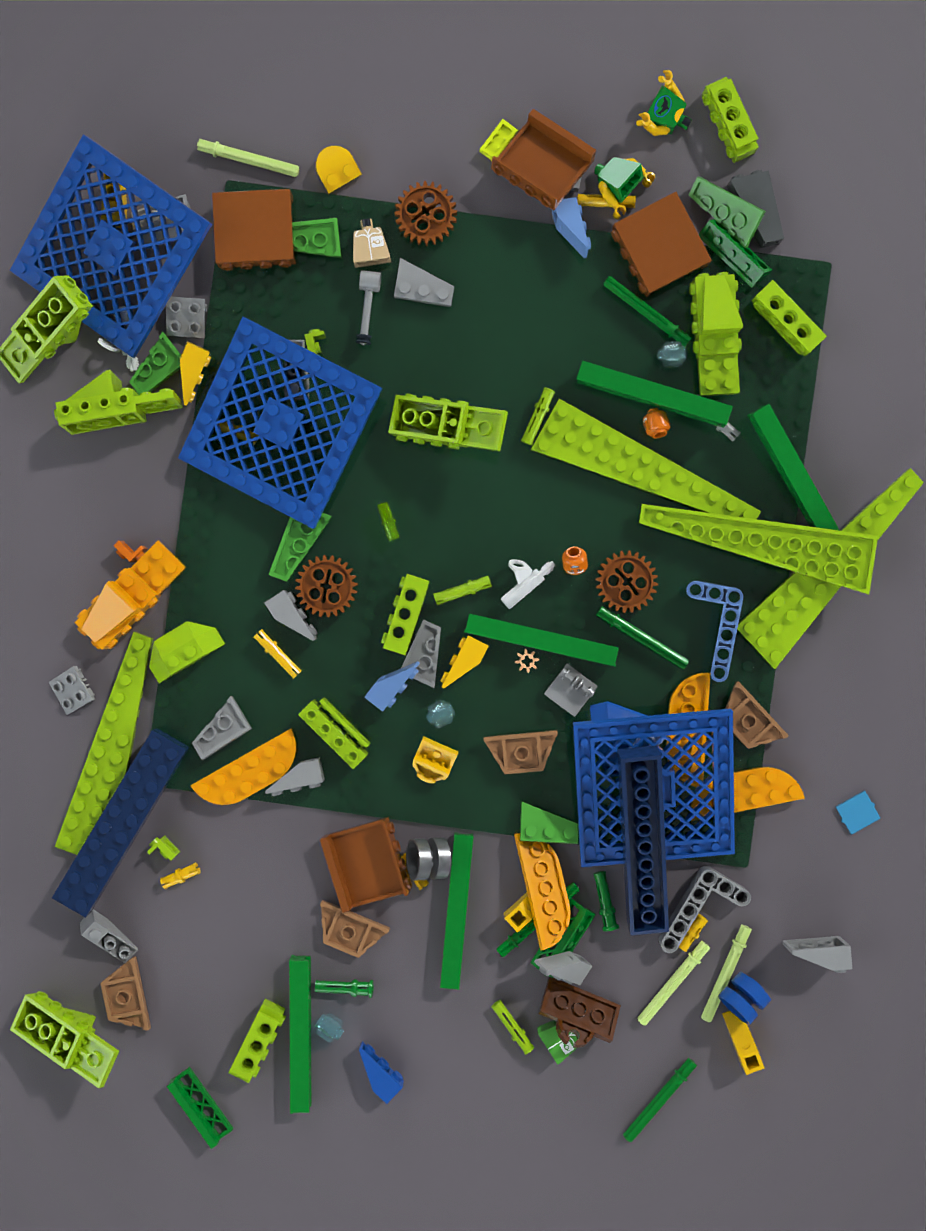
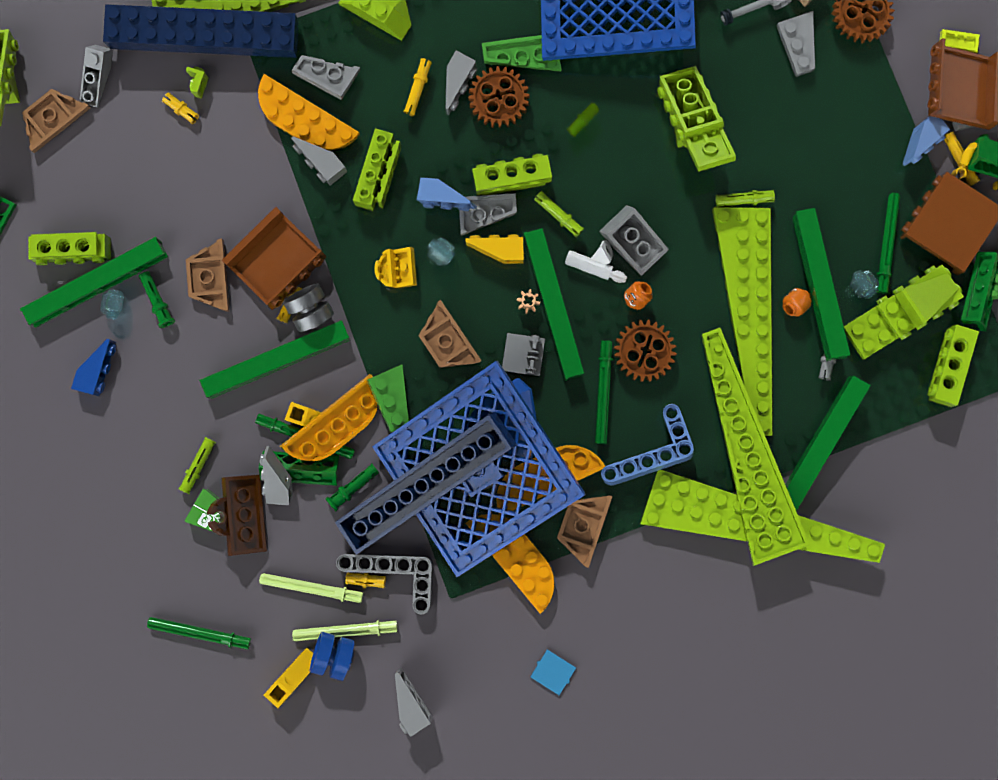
camera: 60 degrees right, 5 degrees down
none -> light grey slope [599,205,669,276]

